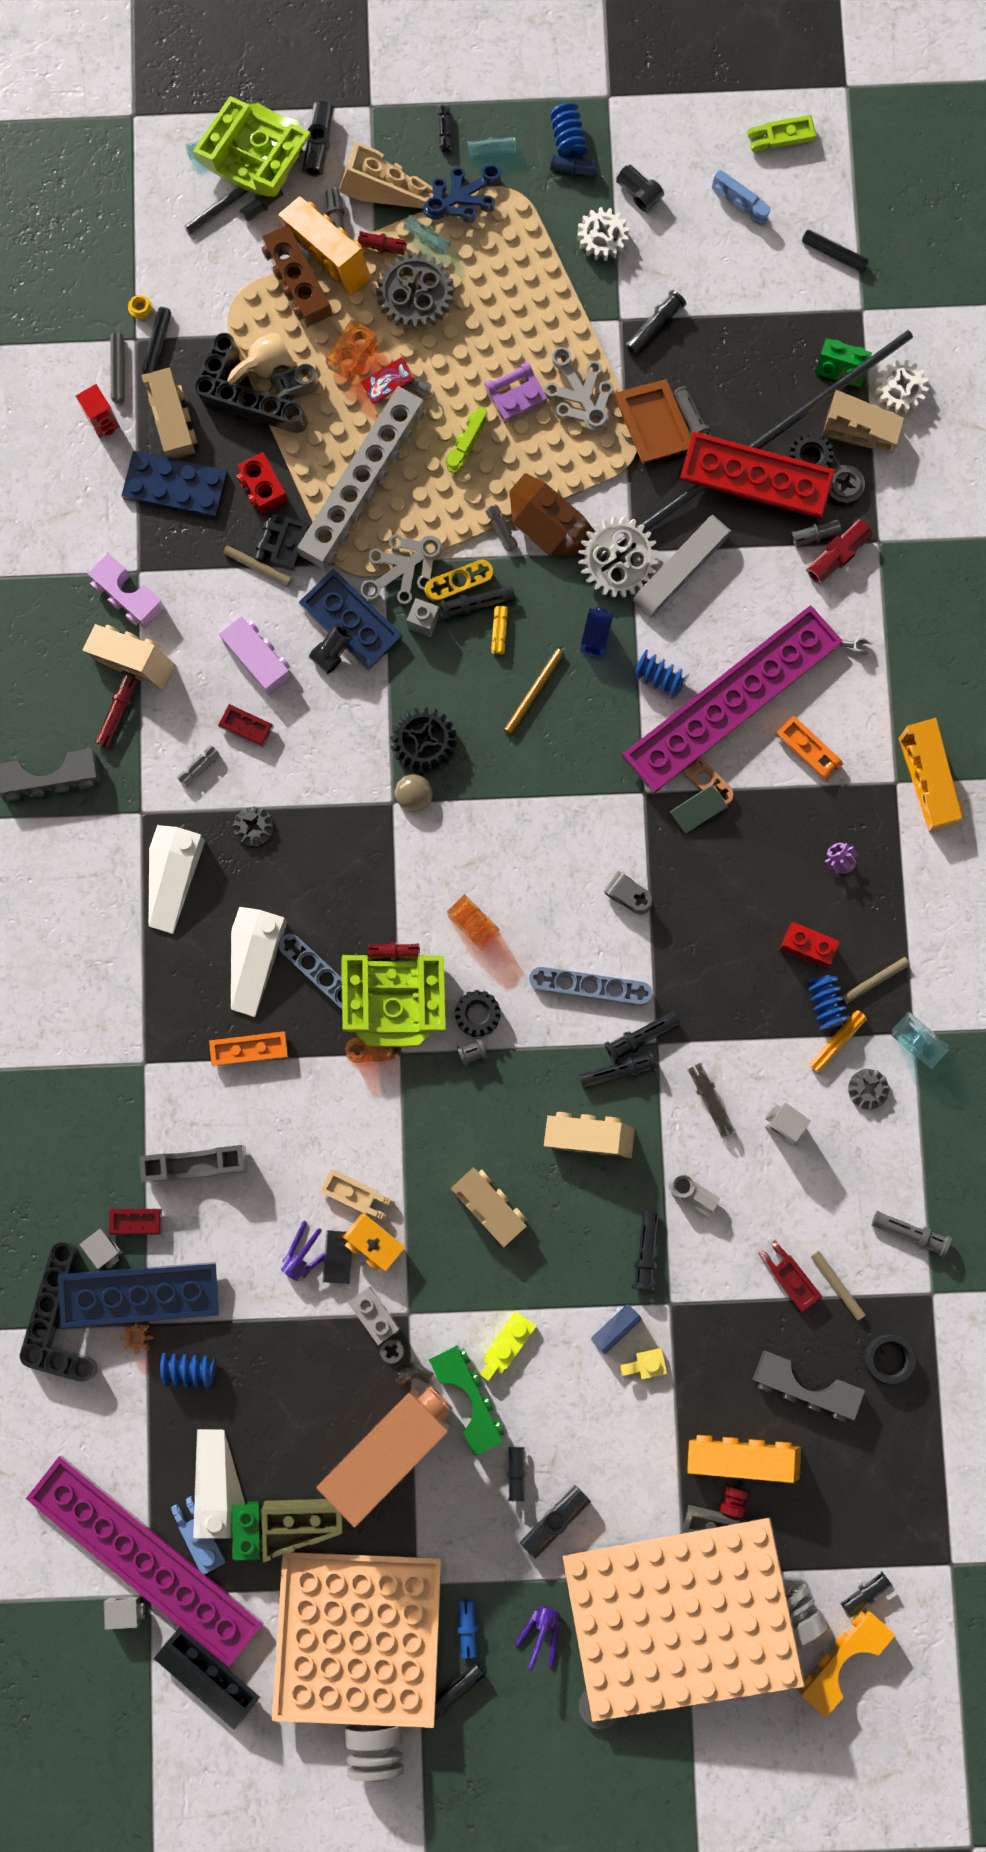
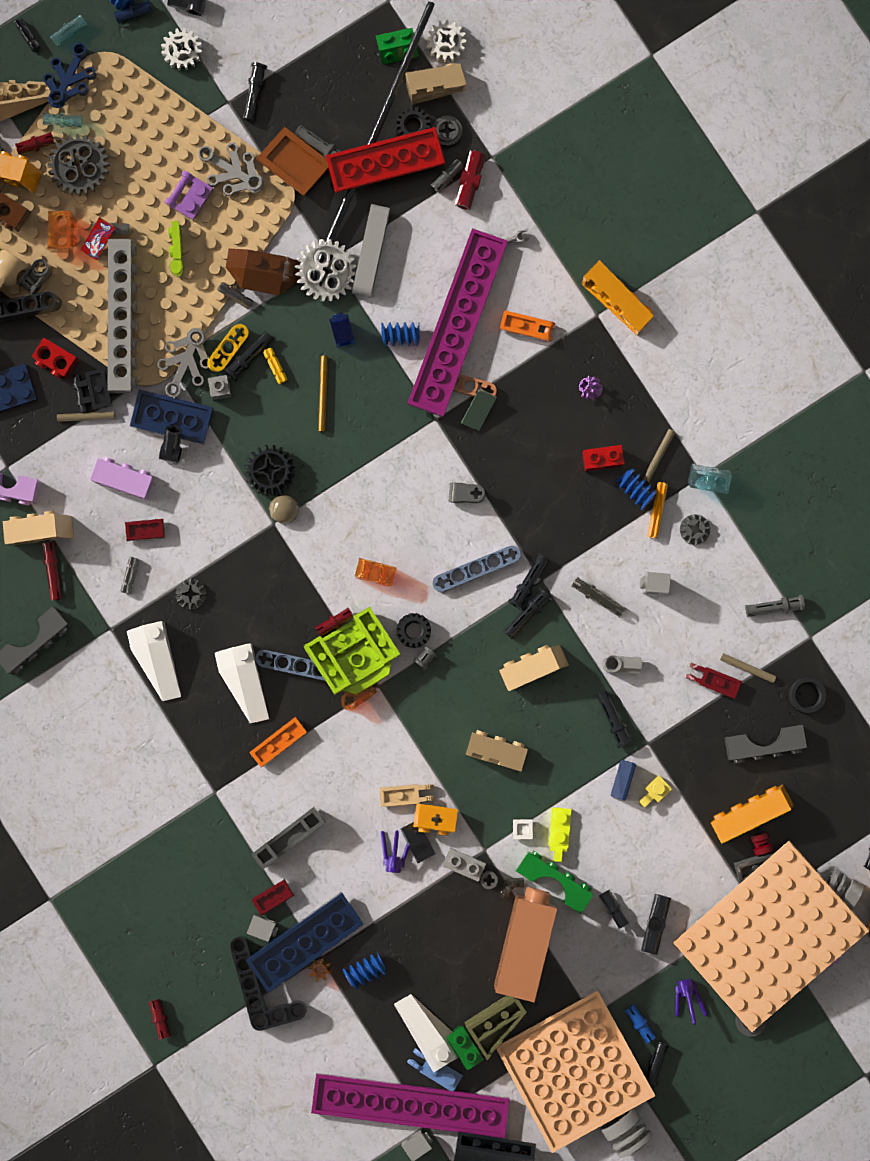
camera: 30 degrees left, 5 degrees up
none -> white plate [513,819,533,839]

